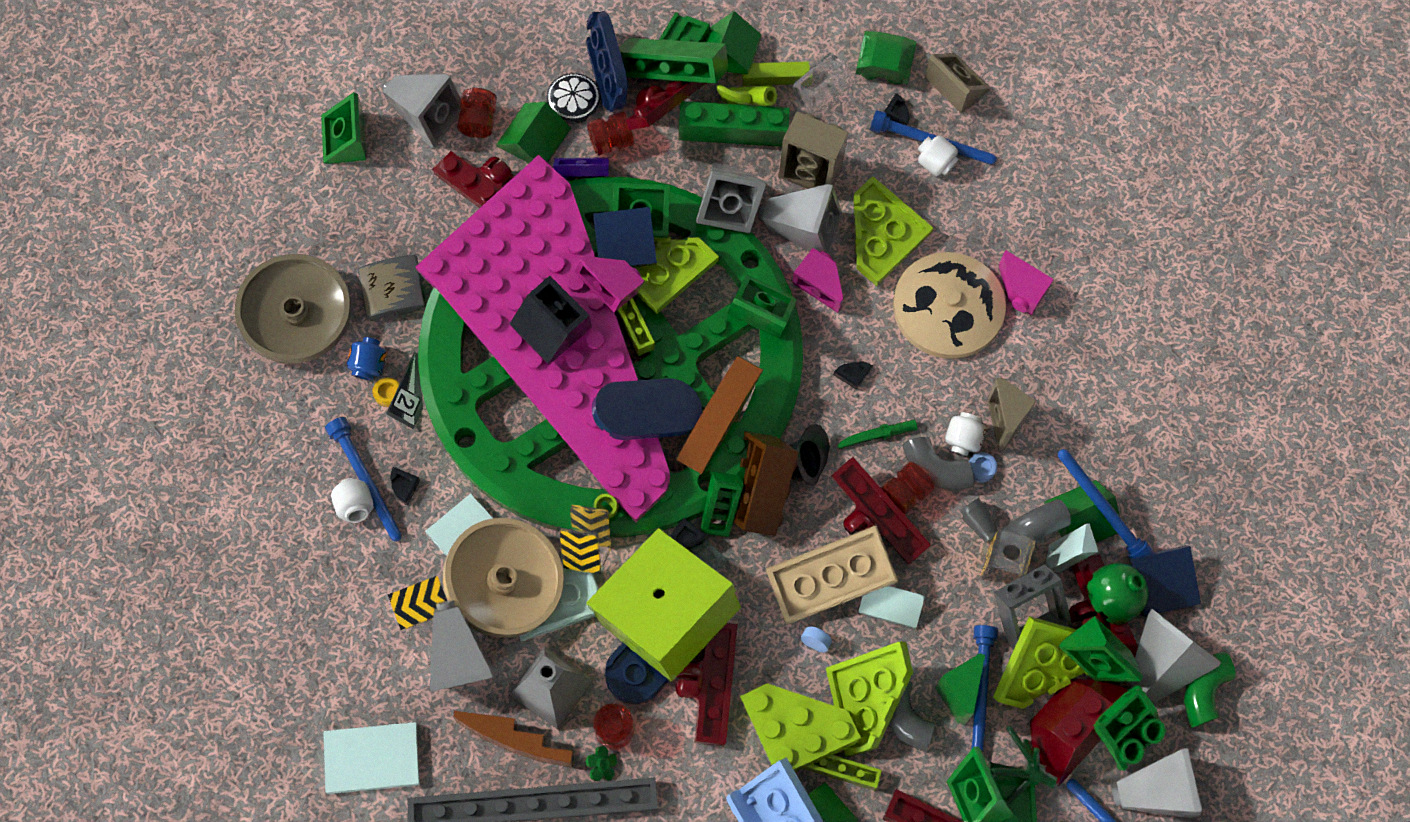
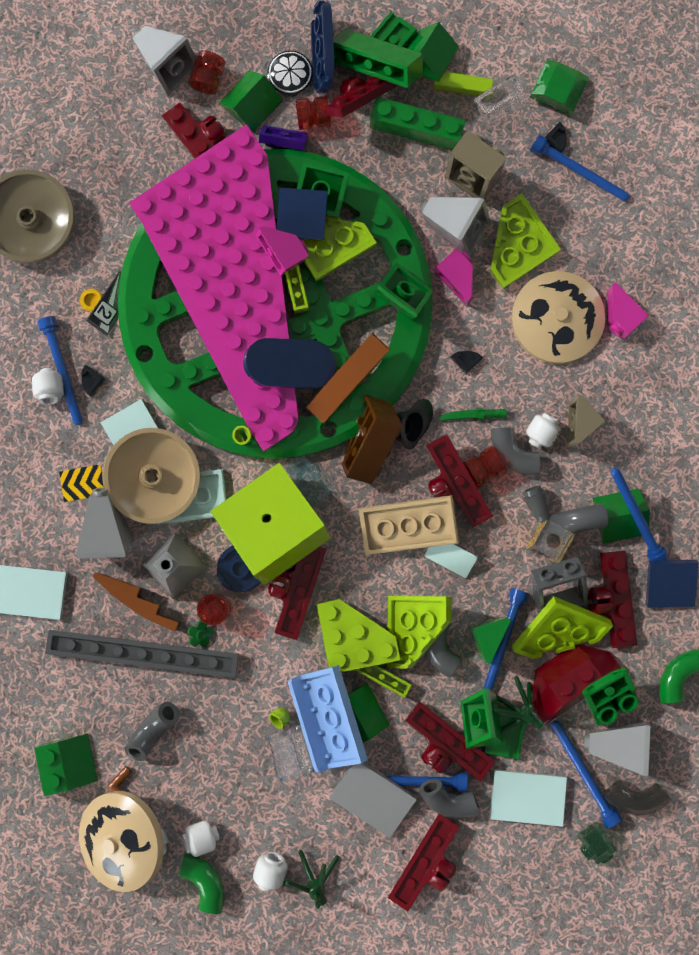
camera: 15 degrees right, 15 degrees up
green slope [321,92,366,164] -> none
blue head [347,337,387,381] -> none
slope [358,255,426,321] -> none
black slope [509,276,592,365] -> none
piece [560,505,612,574] -> none
black tile [670,518,707,549] -> none
light grey slope [696,162,766,233] -> none
green slope [700,472,744,537] -> none
lime plant [717,84,777,106] -> none
light blue tile [801,627,832,653] -> none
white head [918,135,959,176] -> none
dark tan slope [924,53,991,113] -> none
light blue tile [969,452,997,482] -> none
light aqua slope [1046,524,1098,572] -> none
green slope [1059,616,1143,681] -> none
green cylinder [1087,563,1149,625] -> none
light grey slope [1128,609,1221,703] -> none

